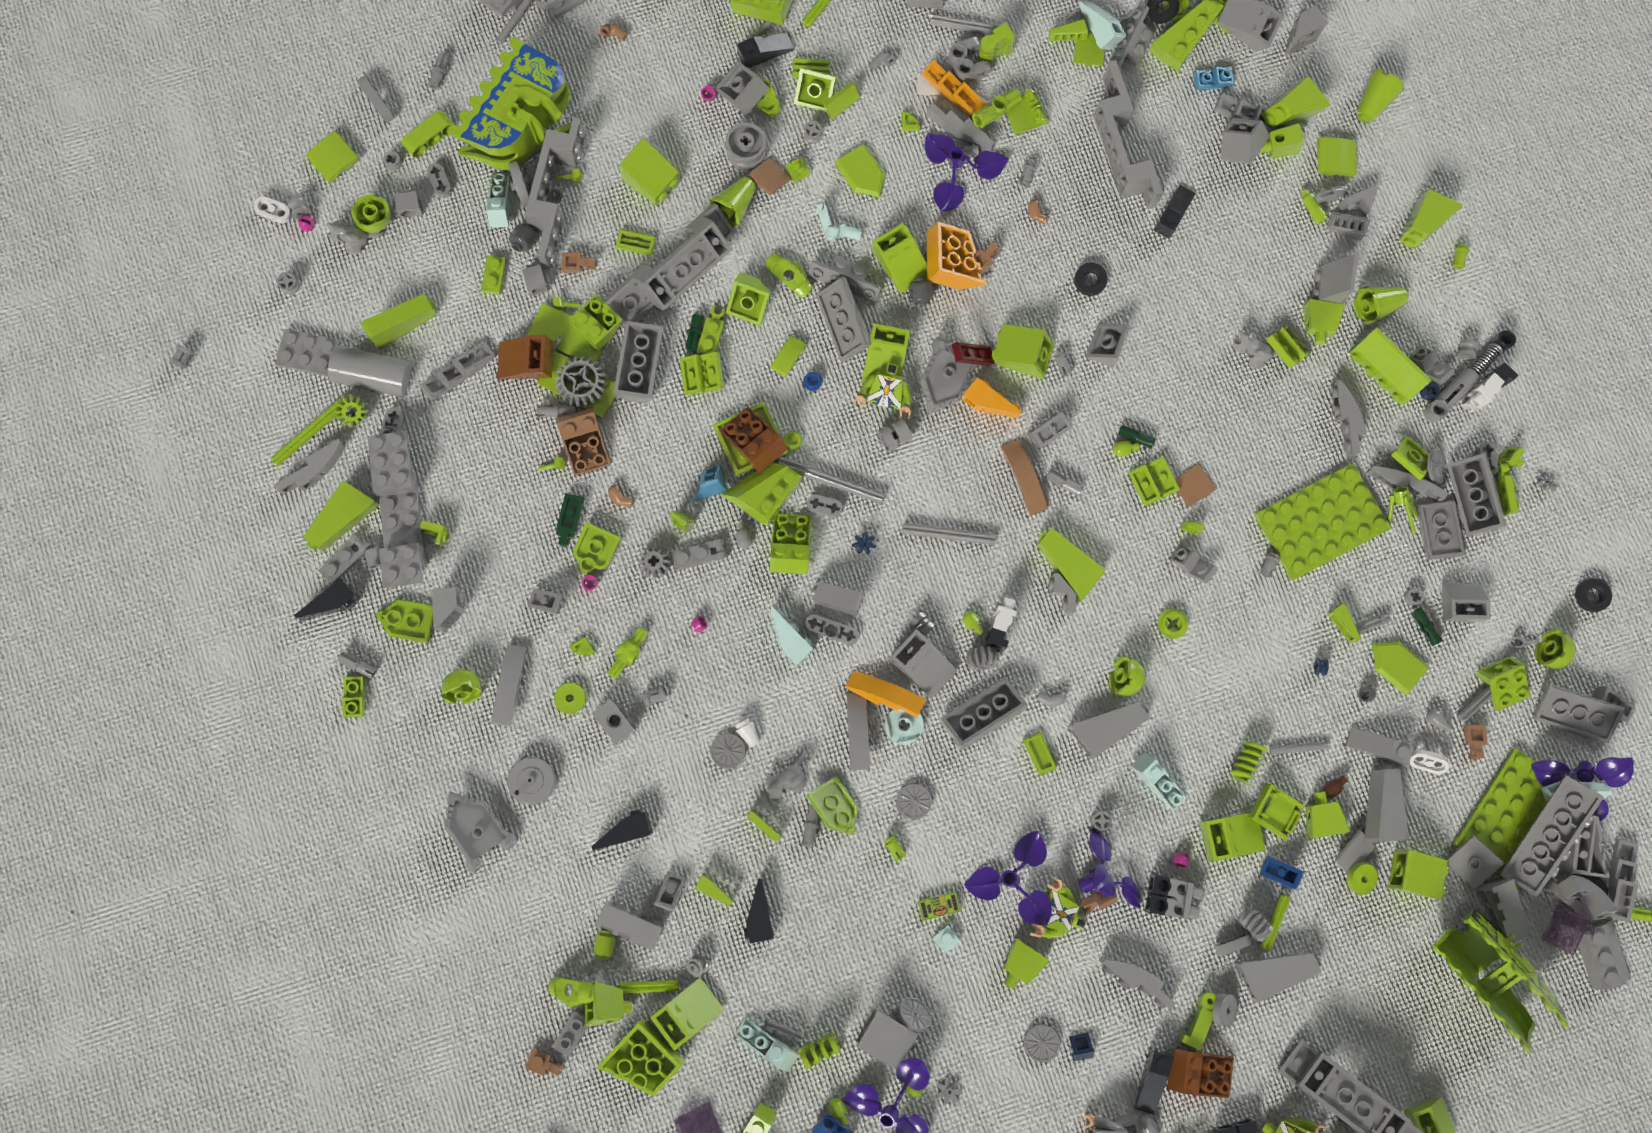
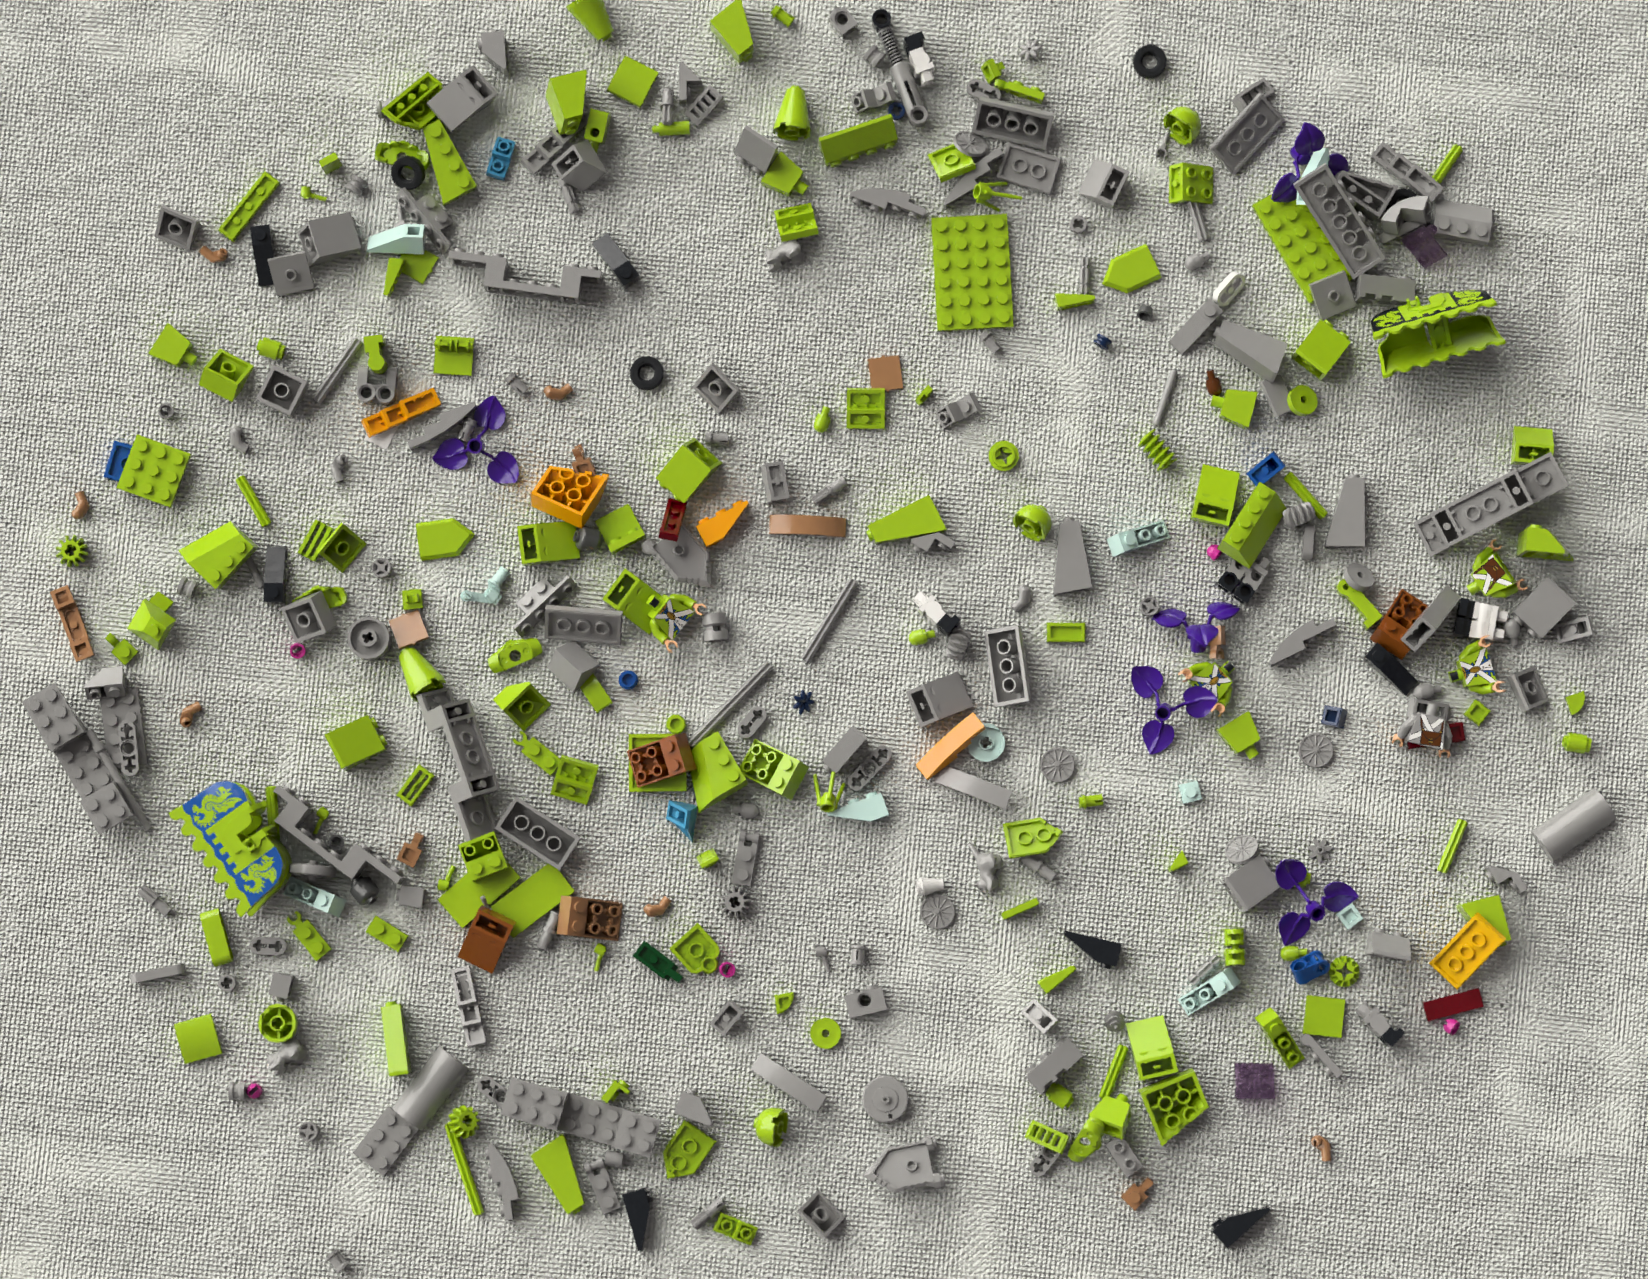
camera: 60 degrees left, 5 degrees up
white plate [253,197,292,223] -> none
light grey gear [555,356,607,407] -> none
black slope [591,809,652,850] -> none
lime axle [607,627,648,679] -> none
dark green axle [685,314,704,352] -> none
dark pink hinge [691,615,708,633] -> none
lime tile [823,82,860,120] -> none
lime tile [901,111,920,131] -> none
flat silver wheel [909,610,936,636] -> none
tile [917,892,961,921] -> none
lime piece [972,88,1023,128] -> none
dark green axle [1118,425,1156,449] -> none
lime container [1248,783,1305,841] -> none
dark green pin [1411,607,1443,646] -> none
medium nougat plate [1463,725,1488,760] -> none
none -> lime plate [286,911,332,961]
none -> light grey slope [547,641,600,693]
none -> light grey axle [558,179,580,214]
none -> lime bracket [595,504,646,555]
none -> light grey slope [796,1190,845,1240]
none -> lime plant [813,771,846,812]
none -> light grey hand [815,946,831,972]
none -> light grey brick [829,6,858,39]
none -> lime slope [1025,1120,1070,1155]
none -> light grey beam [1030,1128,1072,1176]
none -> lime slope [1168,850,1188,872]
none -> lime slope [1217,482,1287,569]
none -> light grey slope [1400,585,1461,652]

